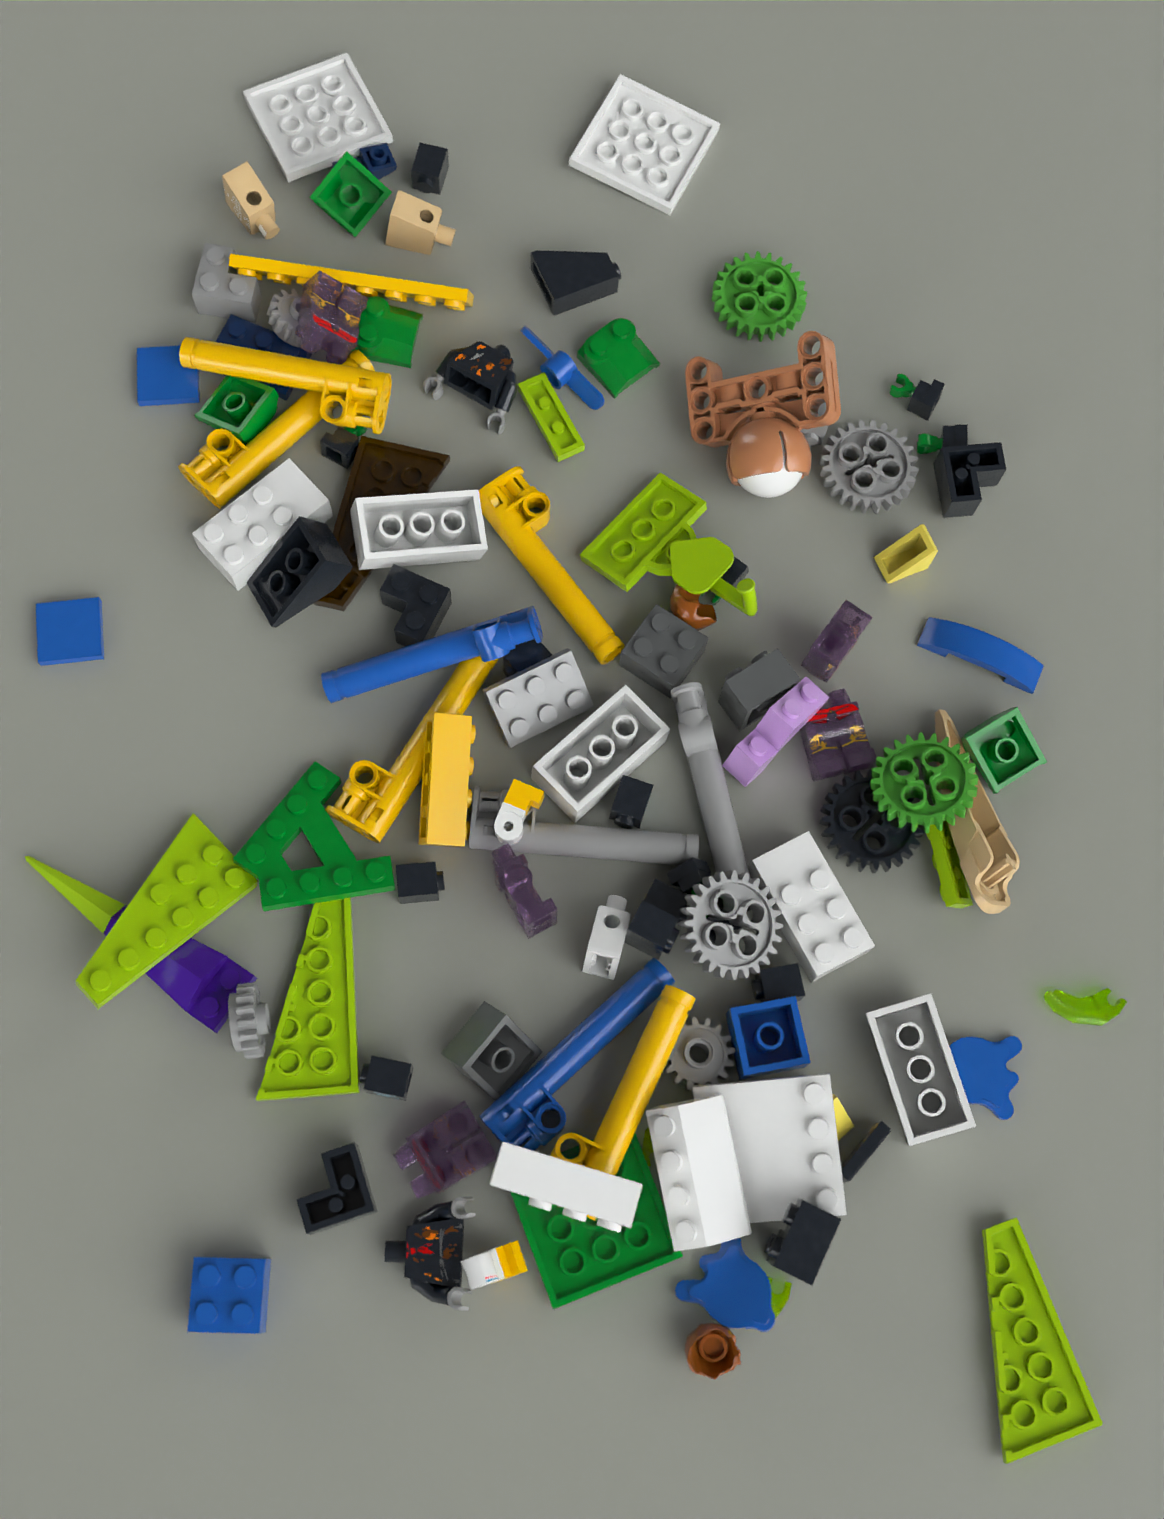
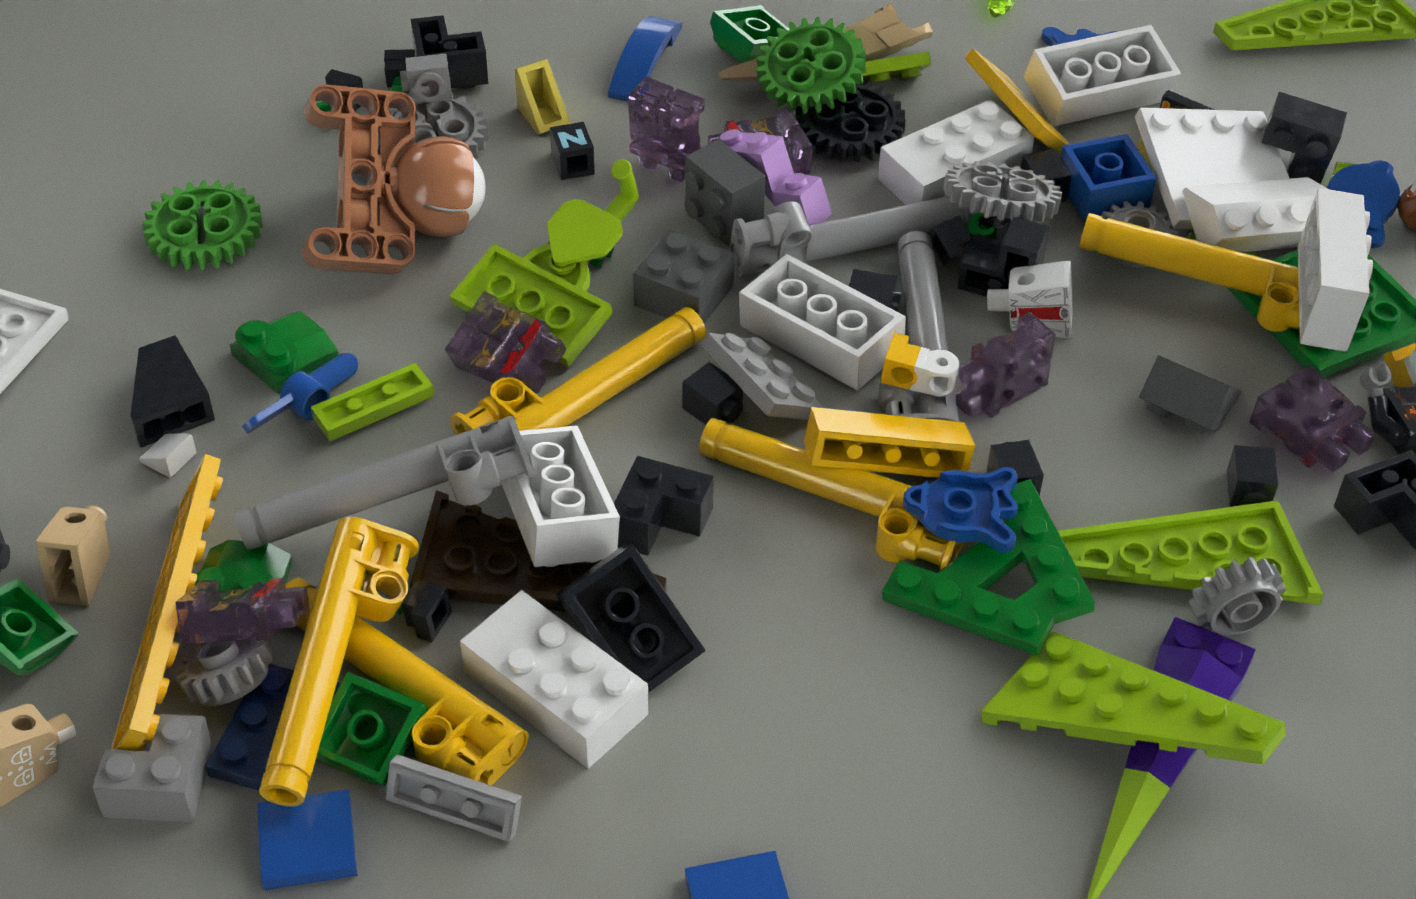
camera: 90 degrees left, 25 degrees down
blue piece [321,606,543,703] -> none
black torso [423,341,517,434] -> none
blue piece [479,958,675,1151] -> none
dark orange hair [670,585,717,631] -> none
none -> white slope [139,433,197,478]
none -> light grey piece [234,415,535,551]
none -> light grey tile [385,755,522,842]
none -> light grey brick [400,53,452,103]
none -> hips [444,291,566,393]
none -> black brick [550,121,595,180]
none -> blue tile [903,467,1018,553]
none -> yellow tile [965,49,1069,157]

